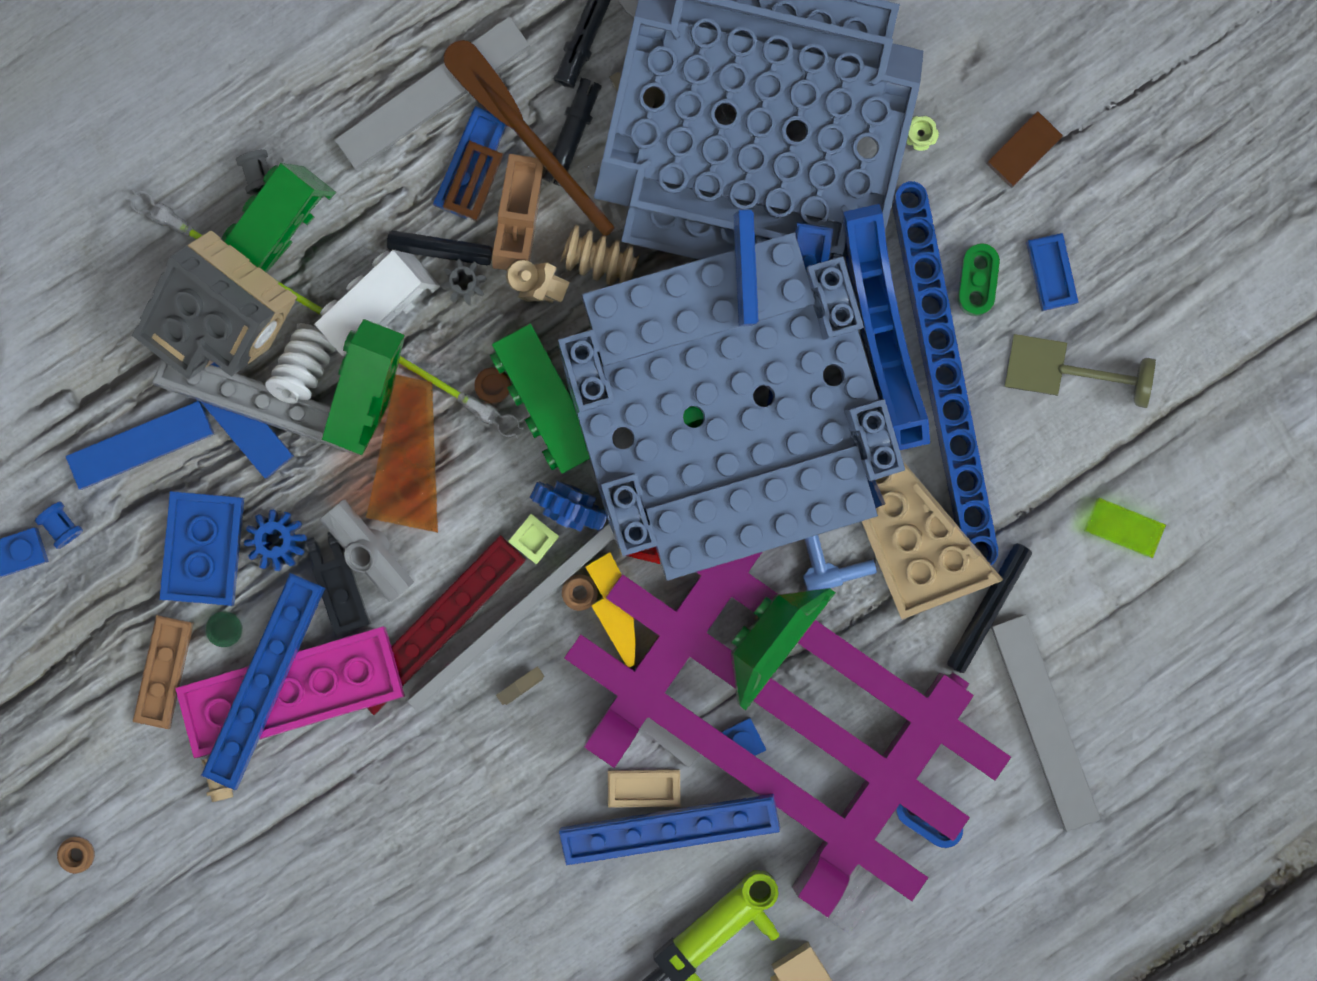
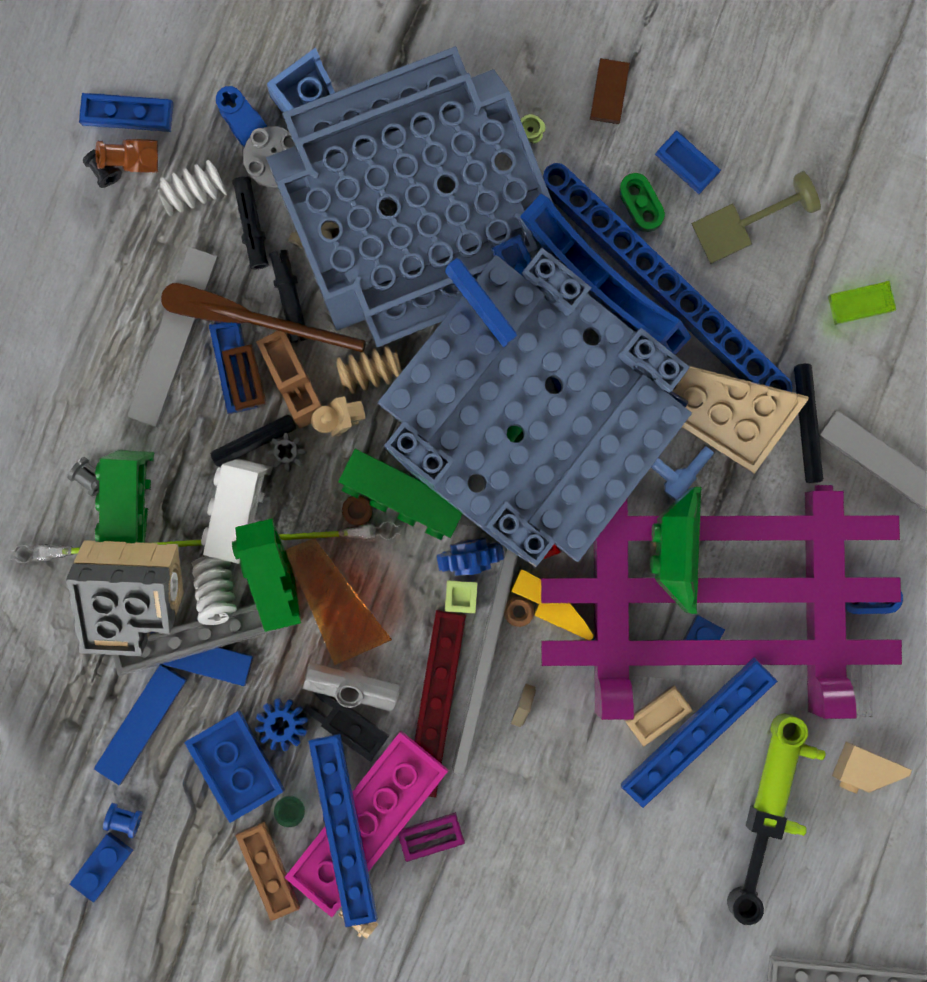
camera: 25 degrees left, 0 degrees up
none -> magenta tile [398,812,465,862]

